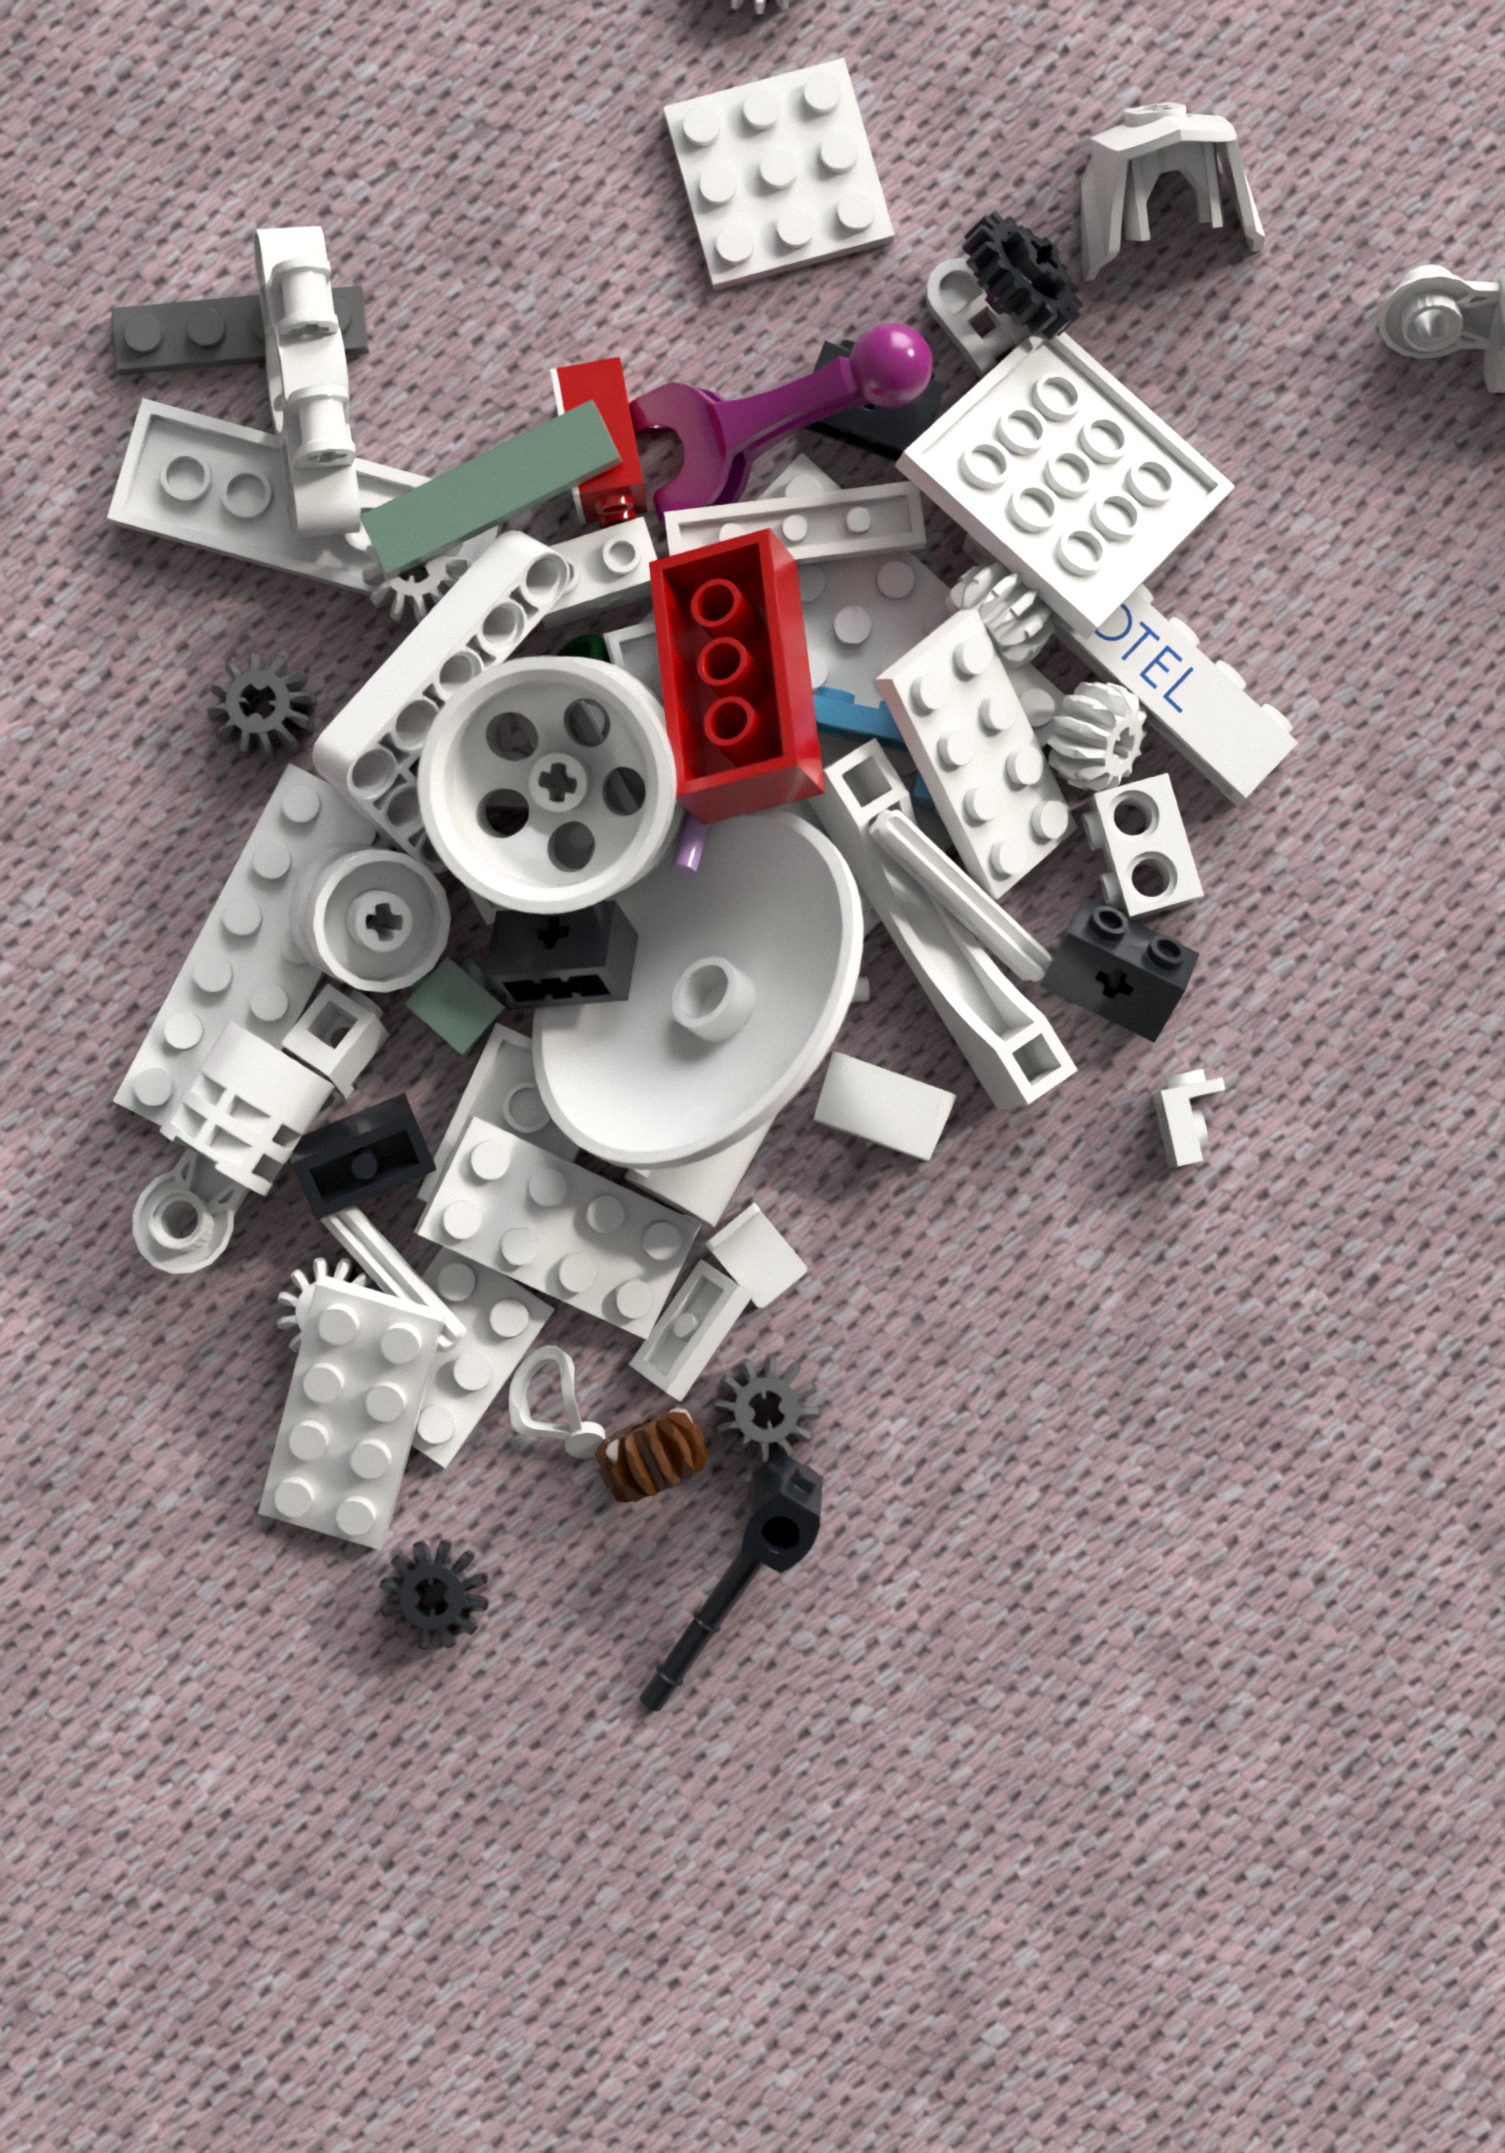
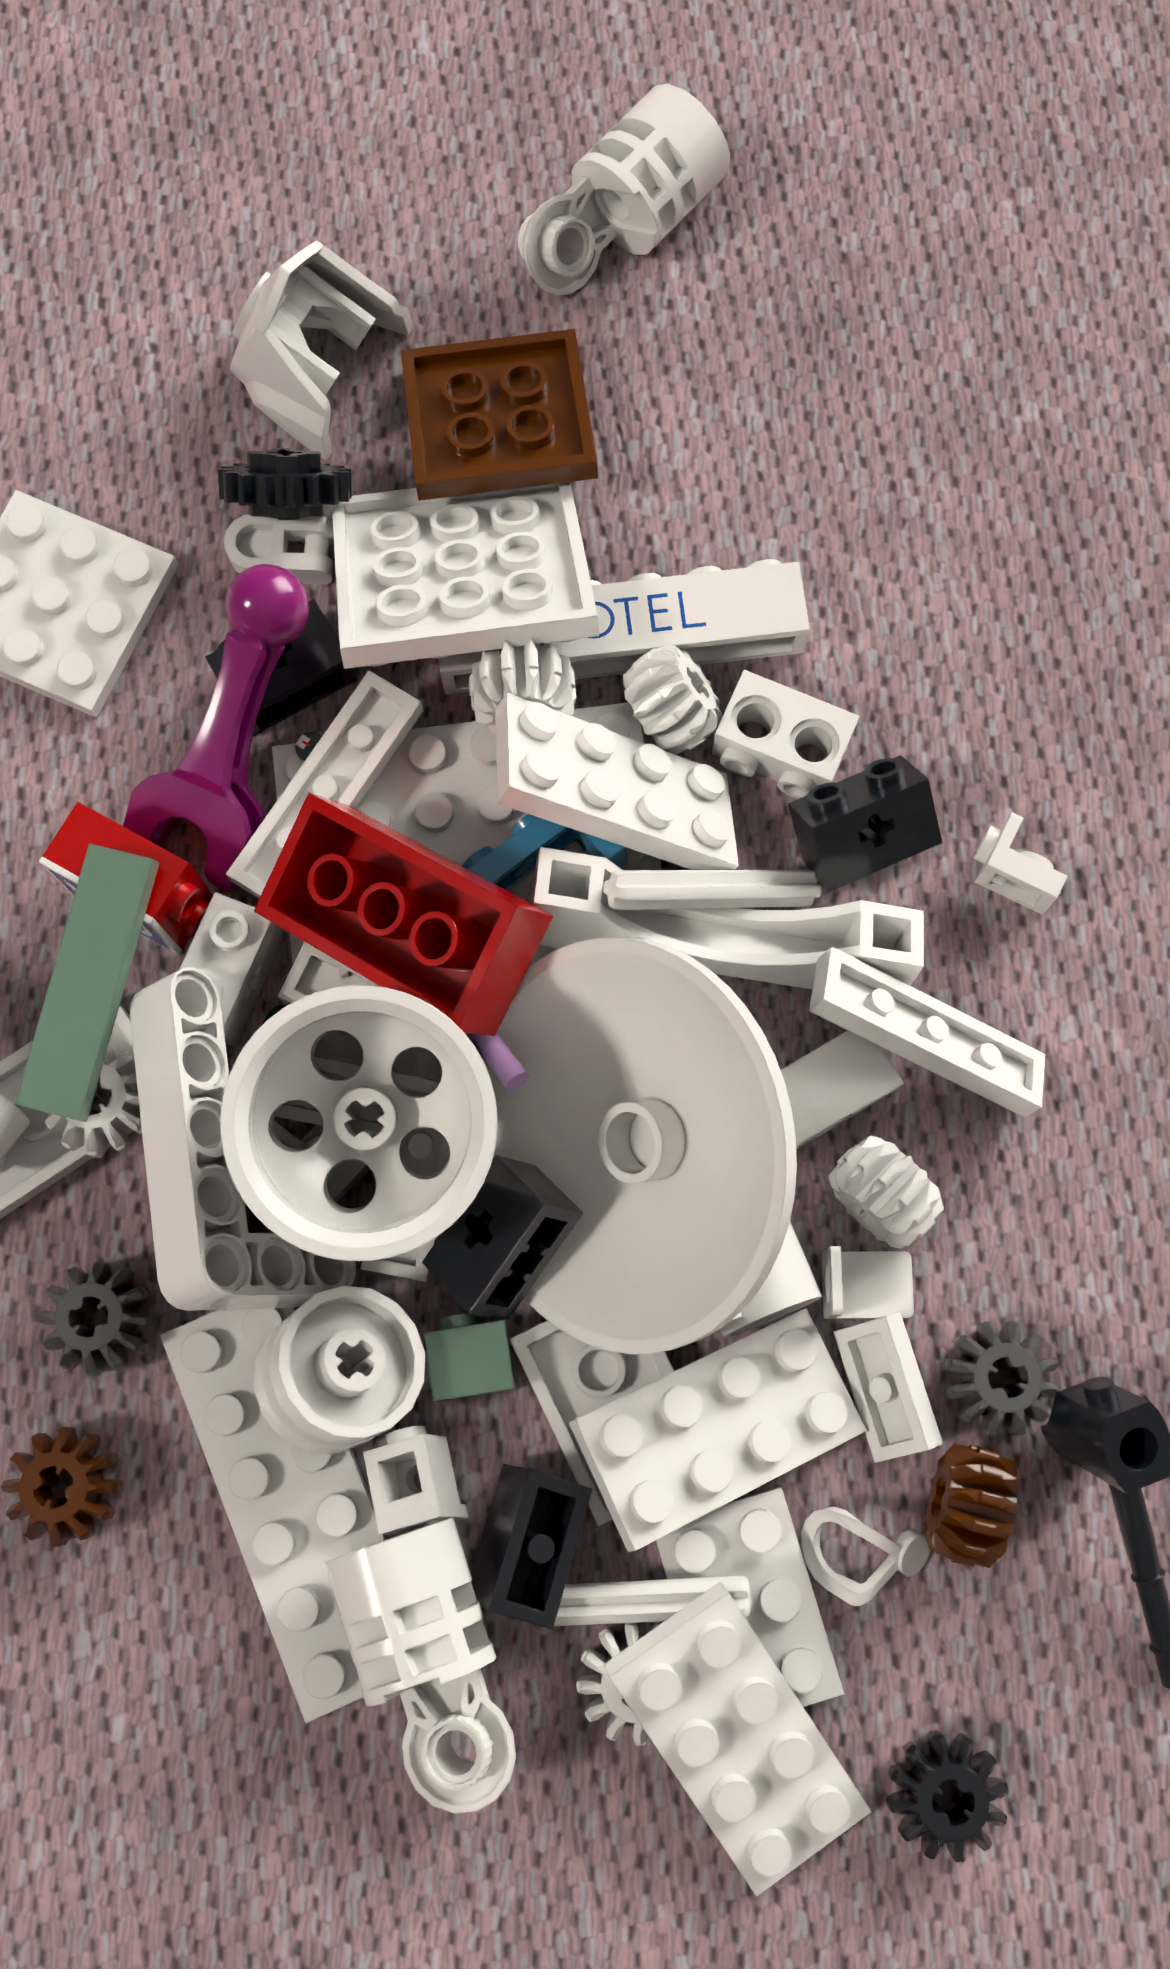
camera: 50 degrees left, 10 degrees down
none -> reddish brown gear [1,1427,124,1547]
none -> black piece [295,732,322,761]
none -> reddish brown plate [401,329,598,501]
none -> white plate [809,947,1045,1118]
none -> white gear [828,1135,944,1249]

